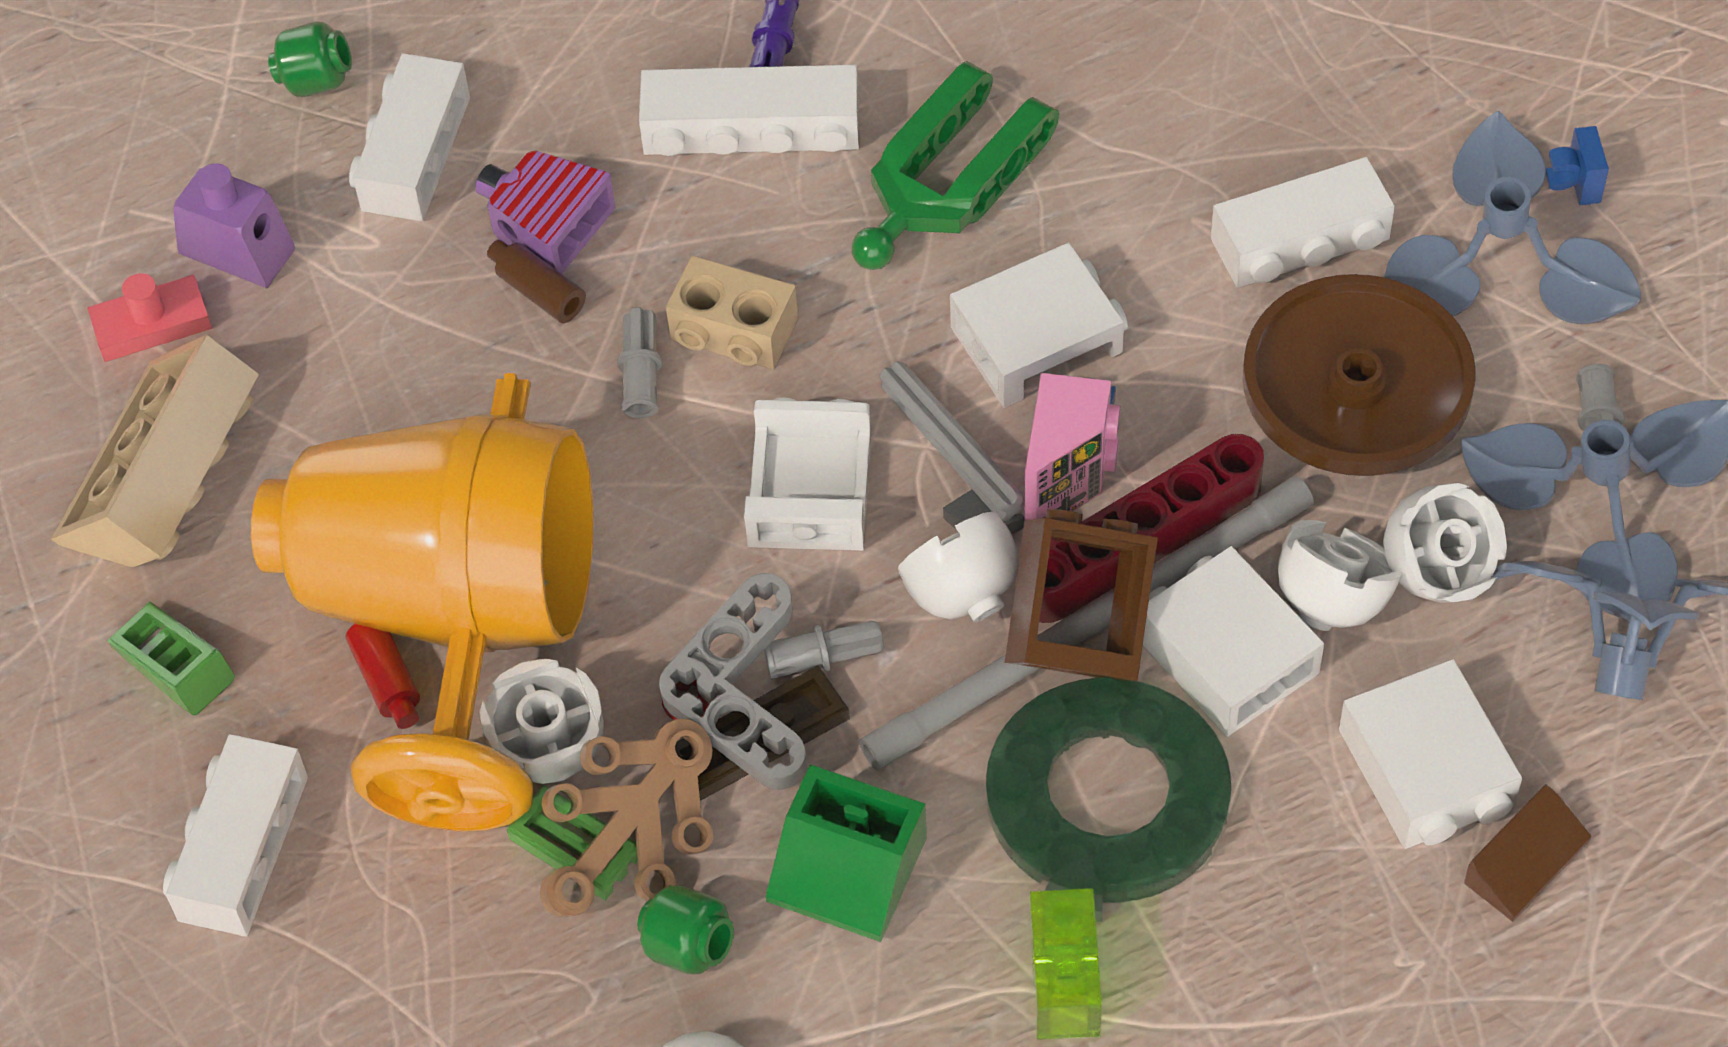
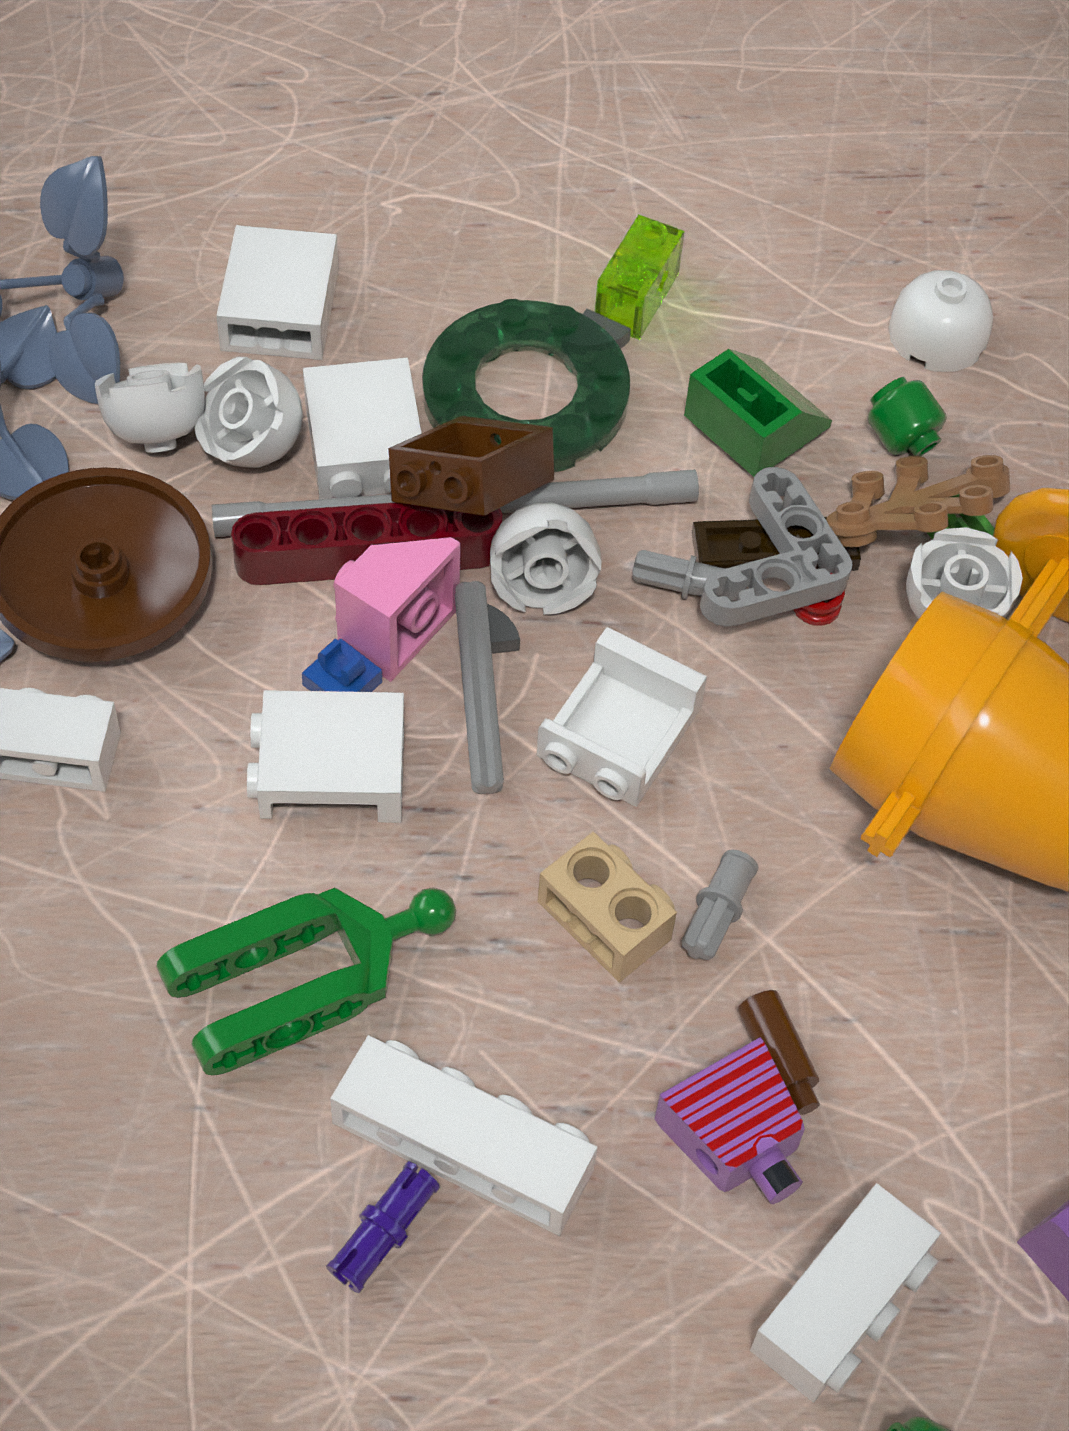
camera: 160 degrees left, 0 degrees up
reddish brown slope [1464,784,1592,922] -> none

